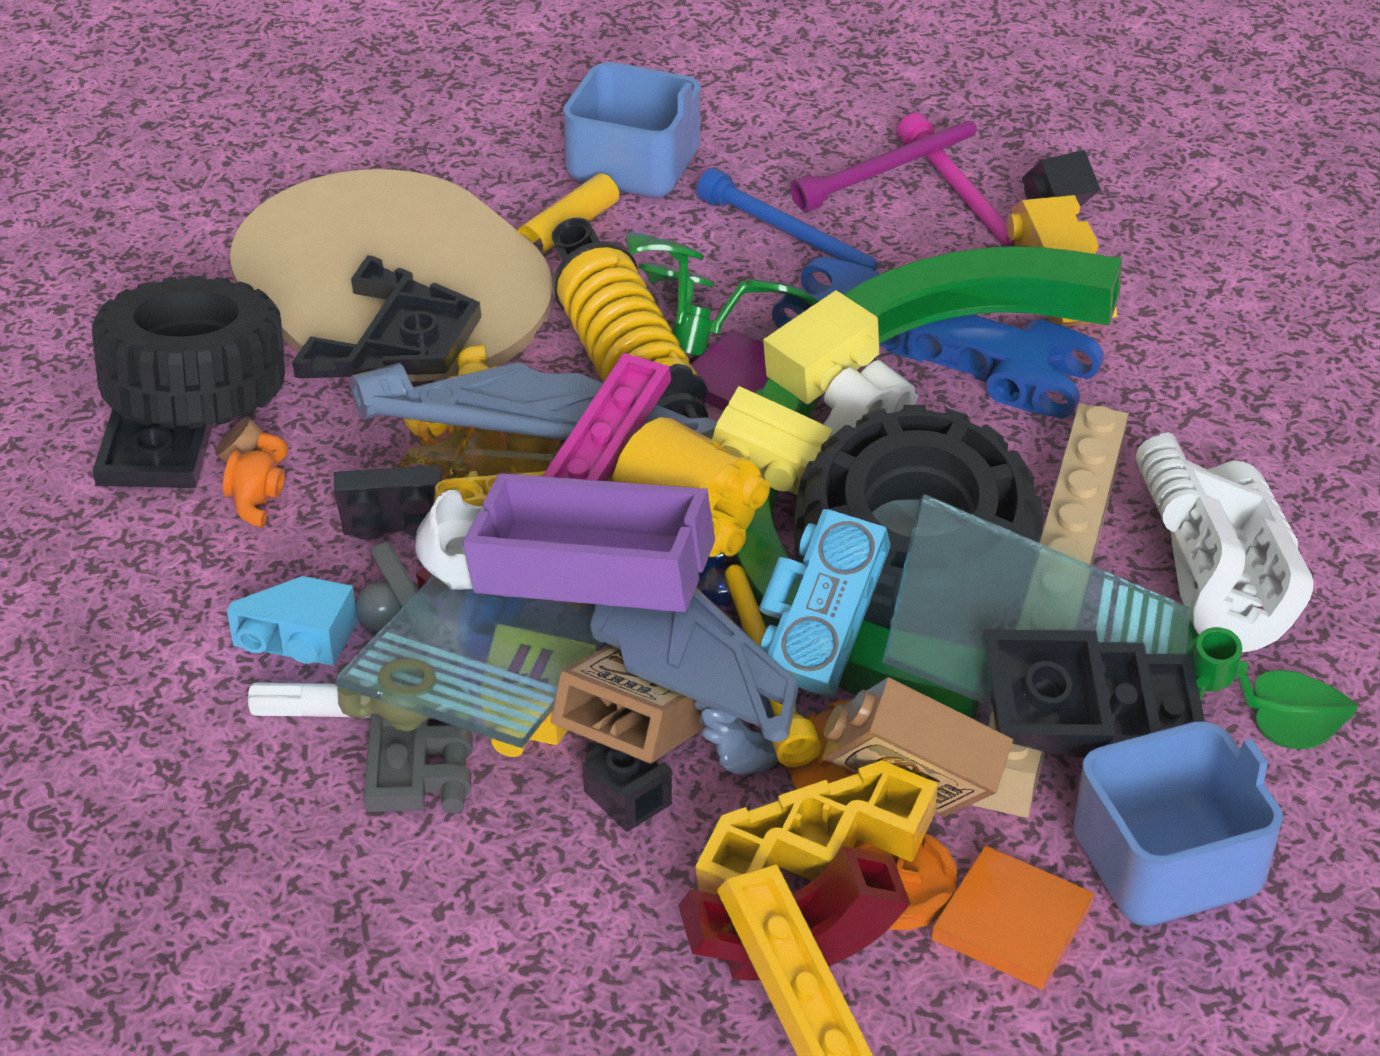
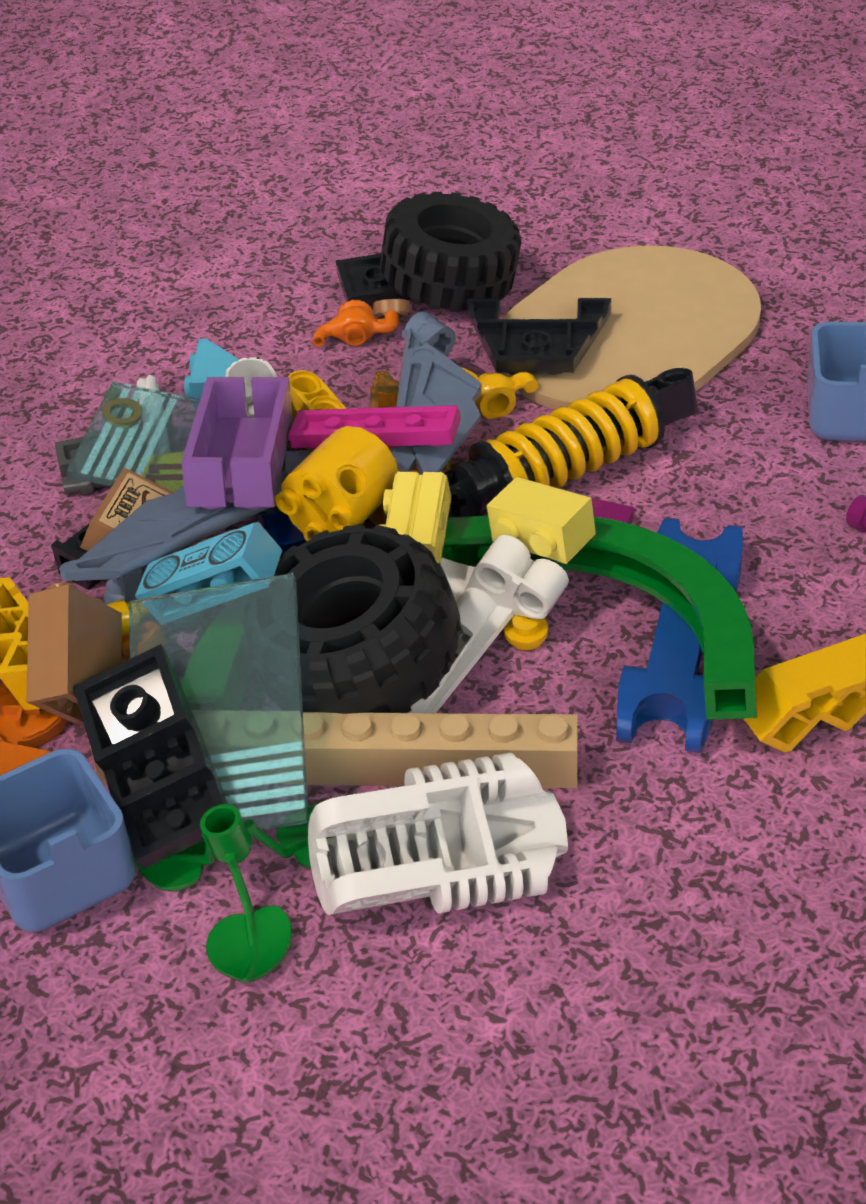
camera: 80 degrees right, 0 degrees up
black plate [334,465,442,540] -> none
yellow piece [517,173,619,255] -> none
green plant [625,233,819,356] -> none
blue piece [697,167,878,271] -> none

